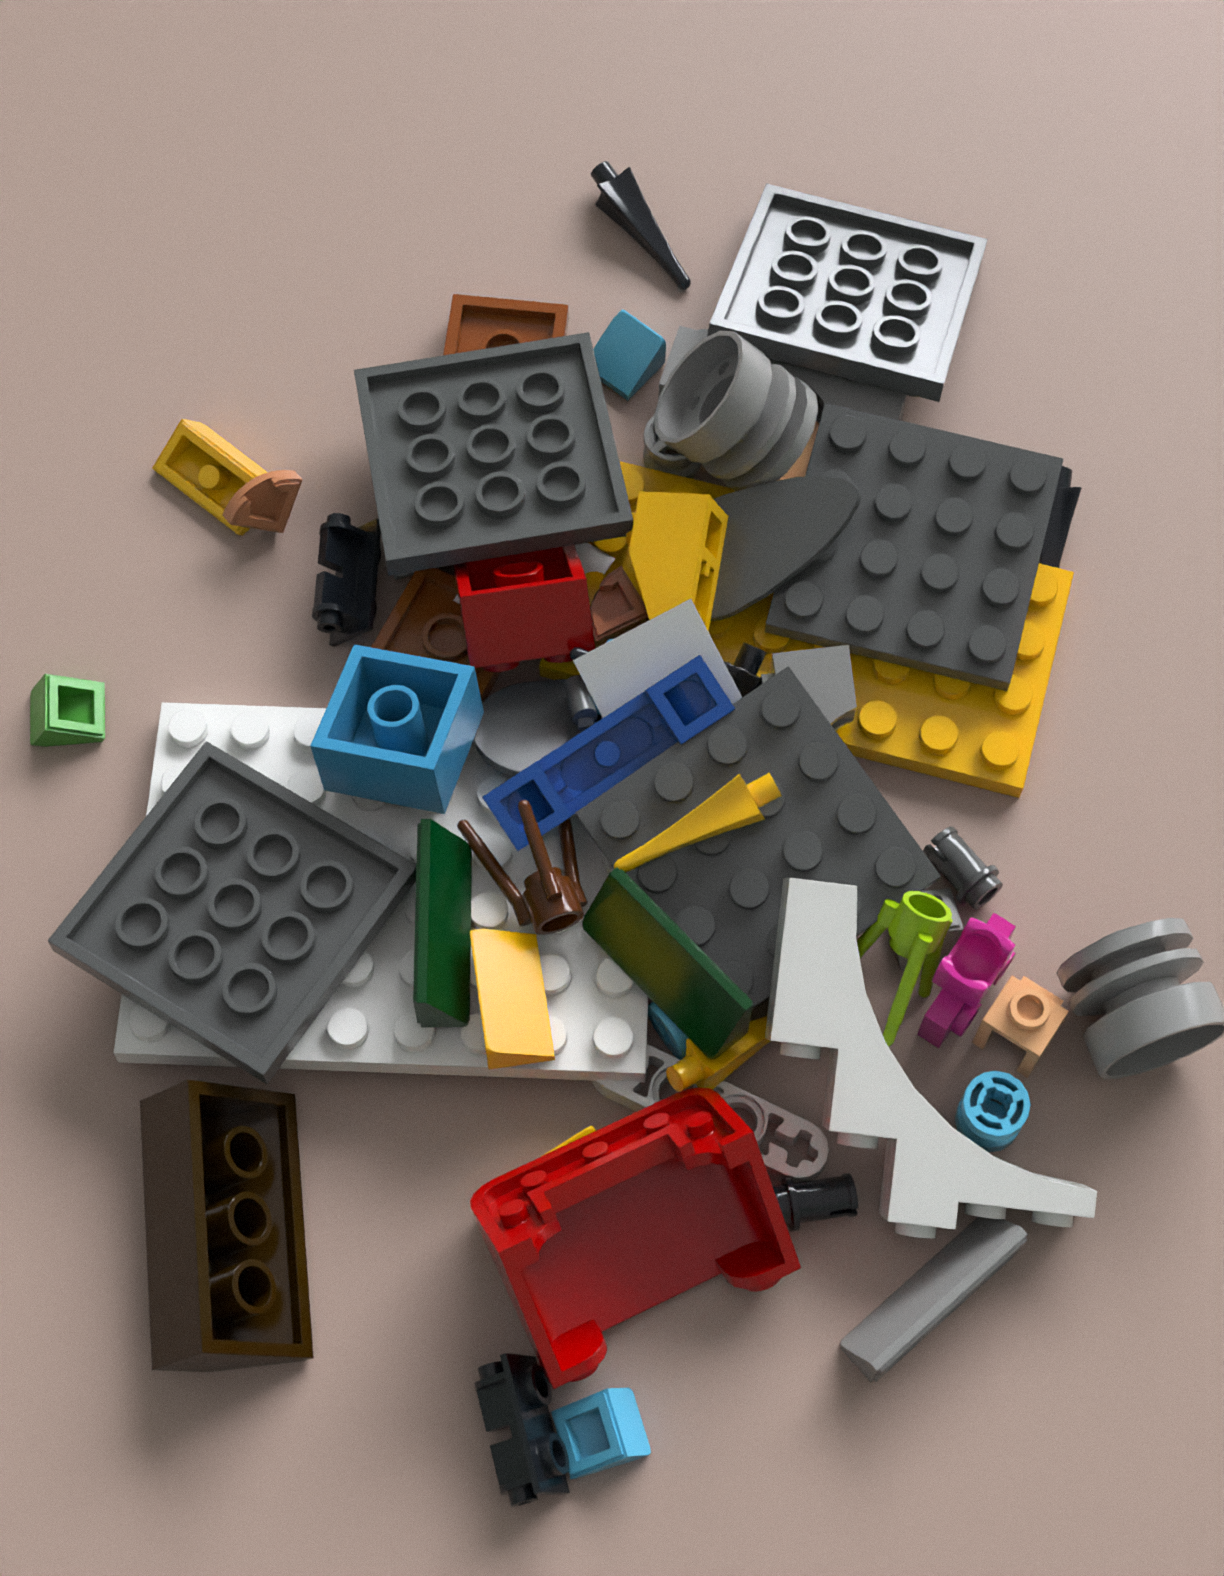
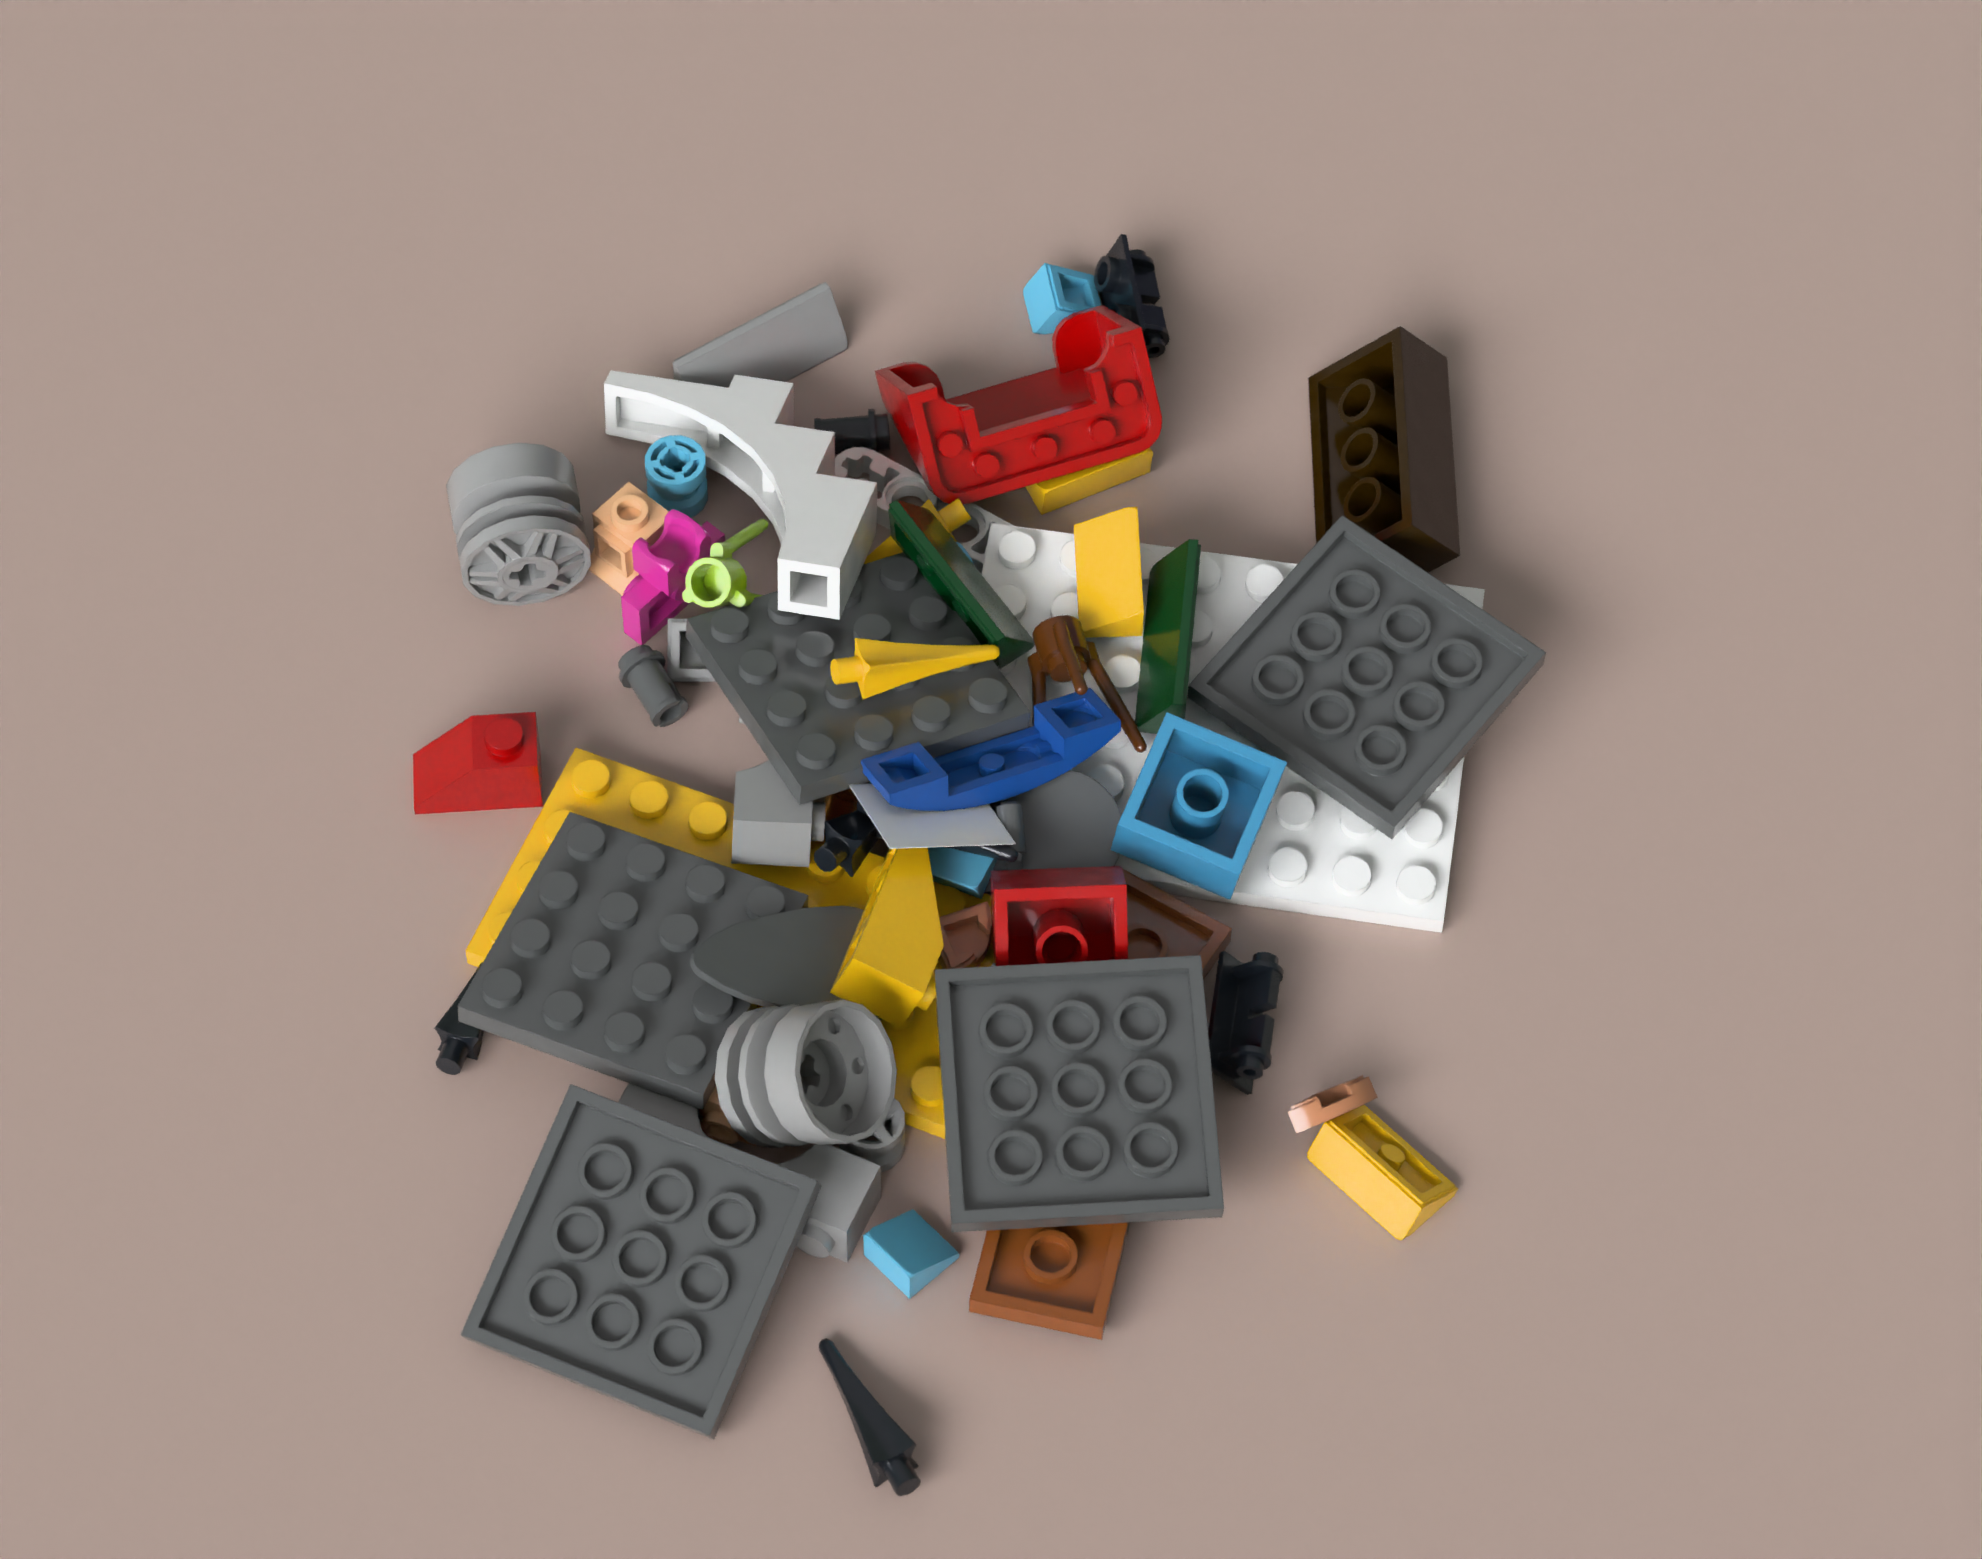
camera: 175 degrees left, 10 degrees down
bright green slope [30,673,105,747] -> none
none -> red slope [413,712,543,815]

